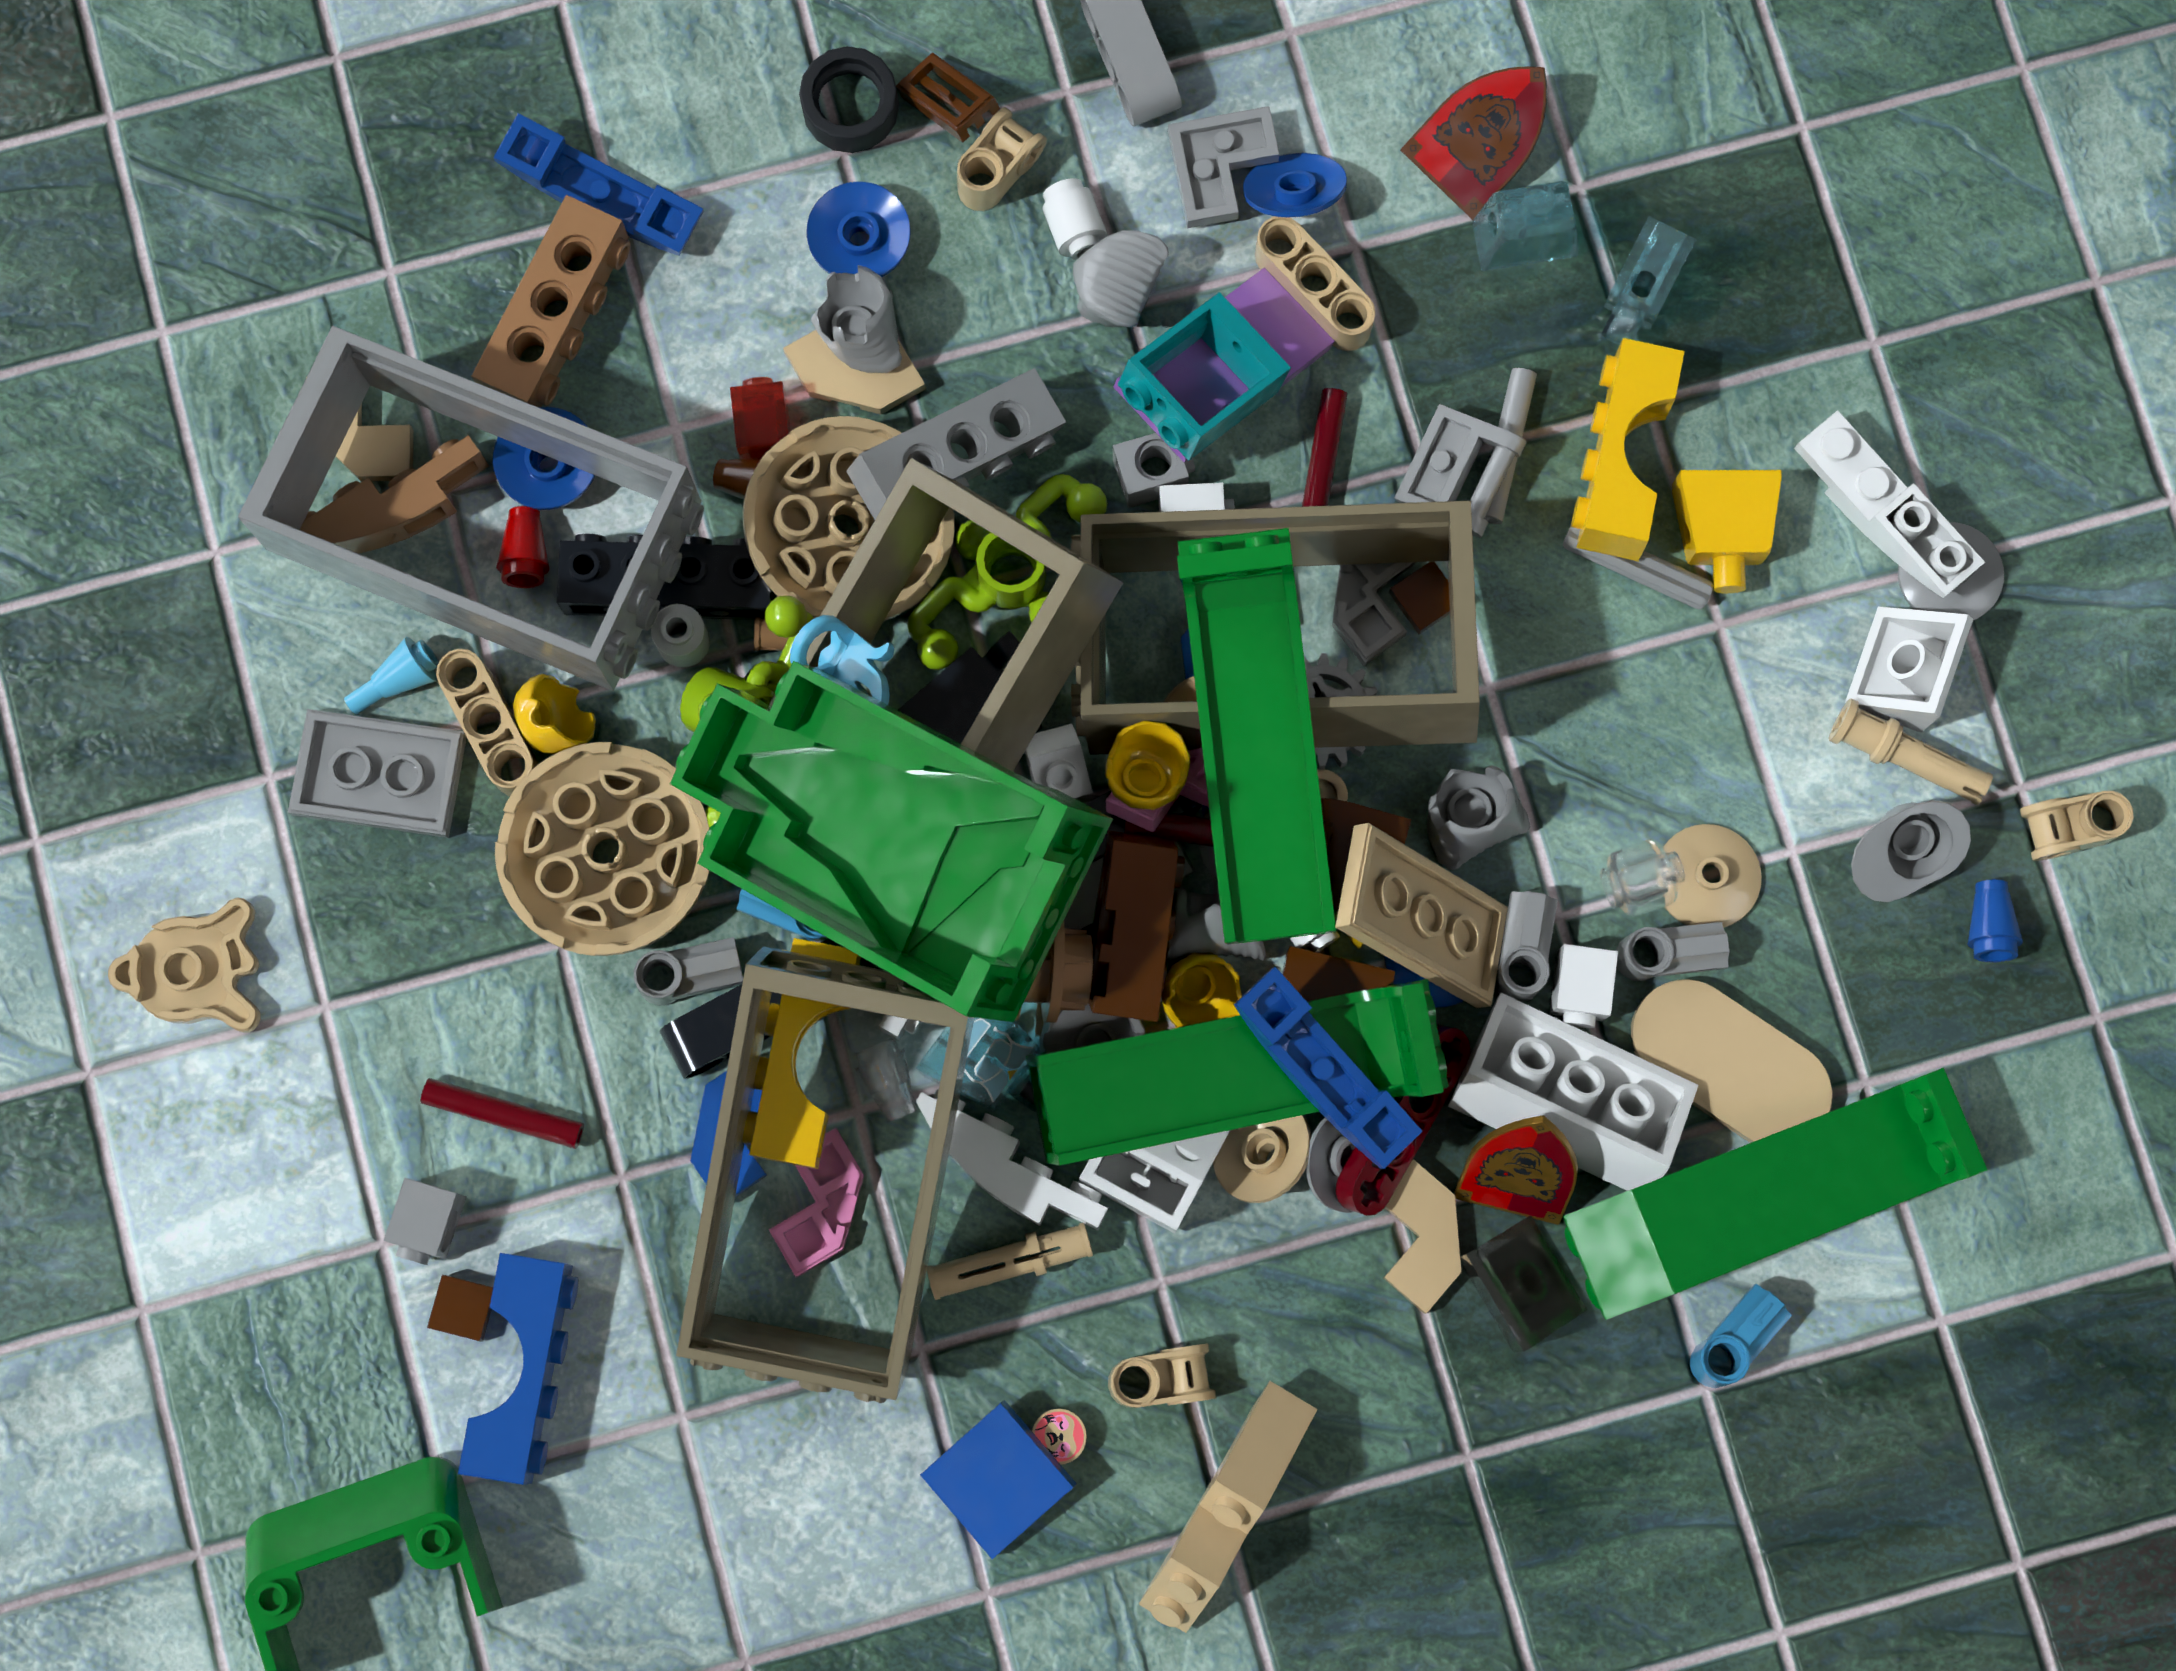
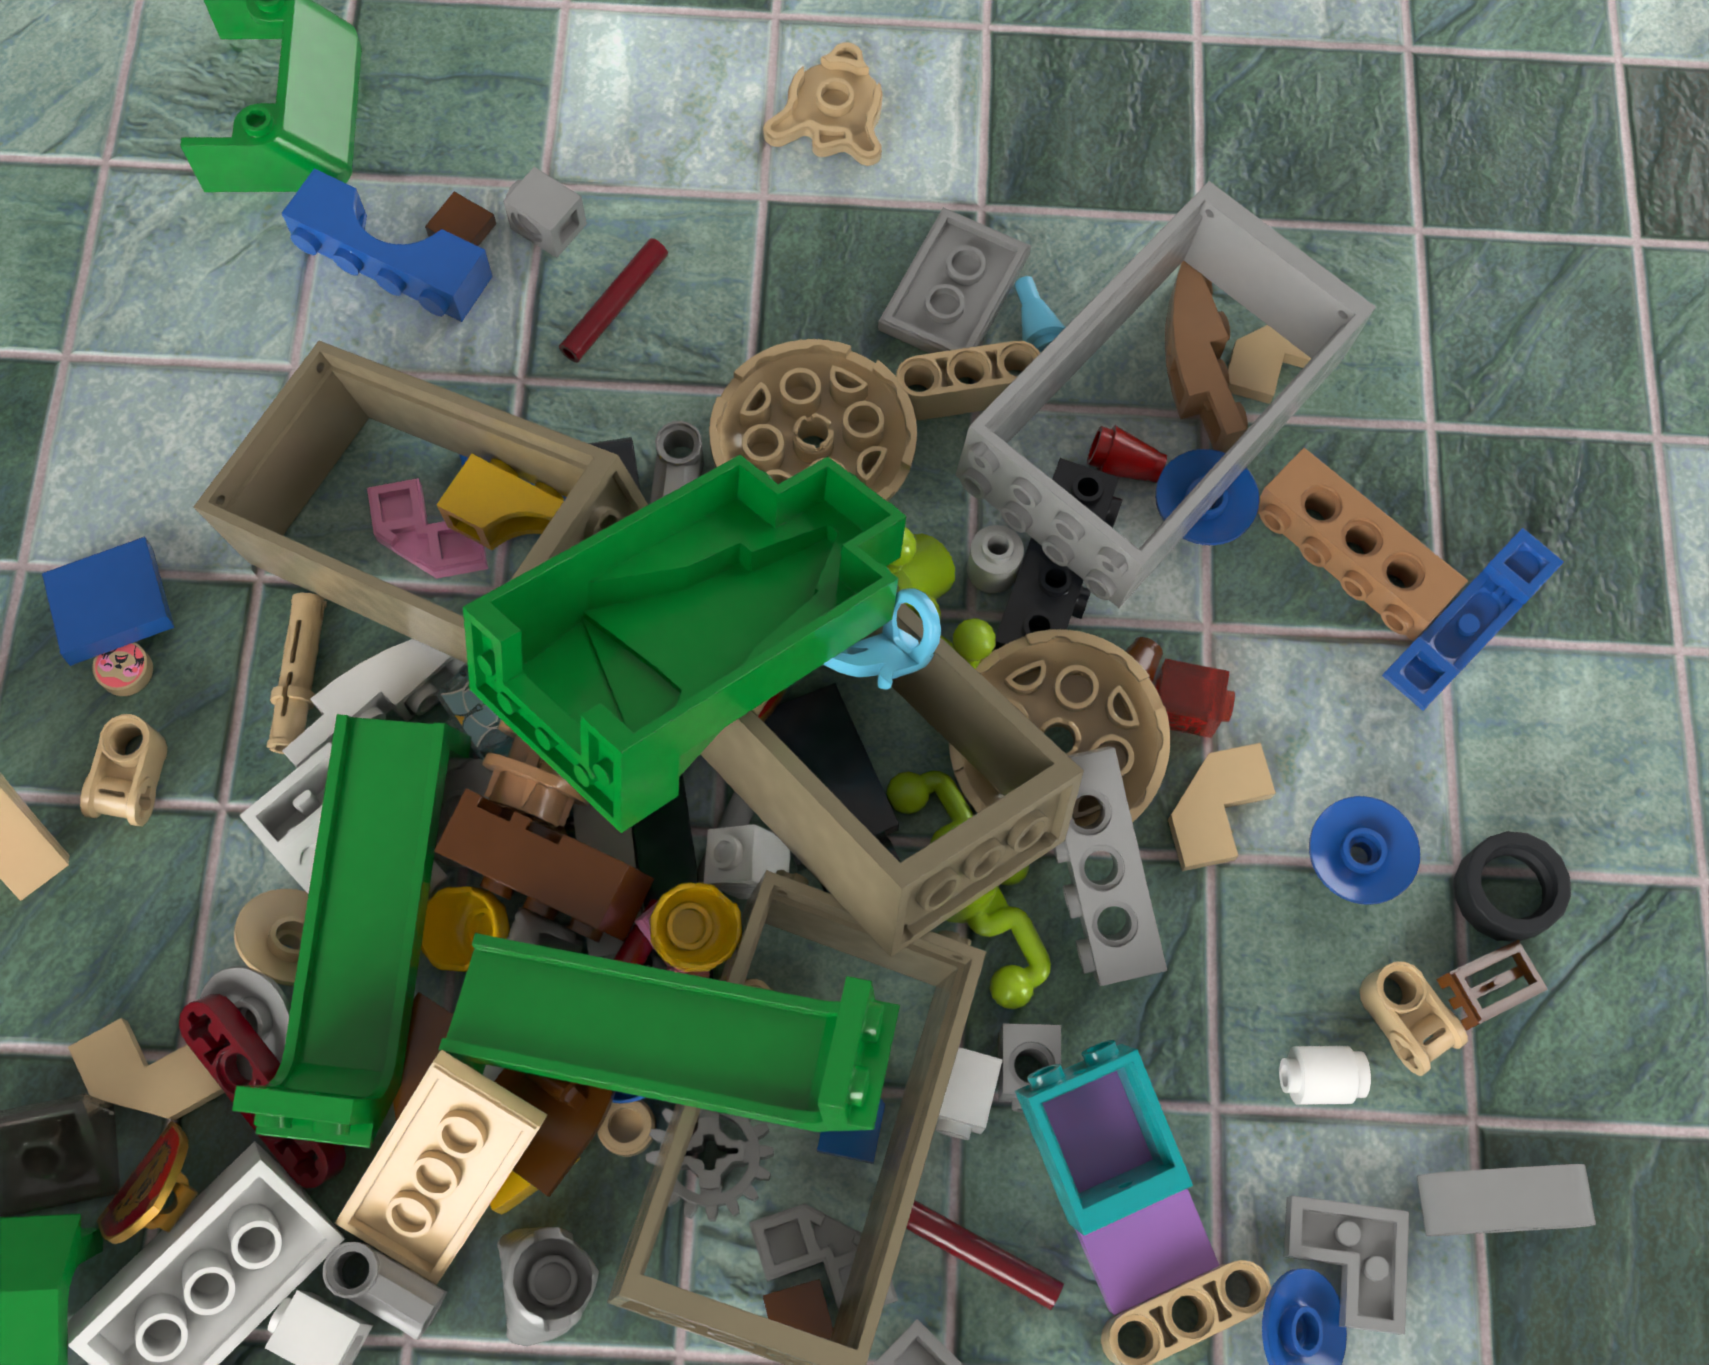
camera: 105 degrees right, 10 degrees down
yellow hair [513,674,596,754] -> none
light grey hair [811,265,902,373] -> none
light grey hair [1073,230,1169,328] -> none
blue slope [1233,967,1422,1169] -> none

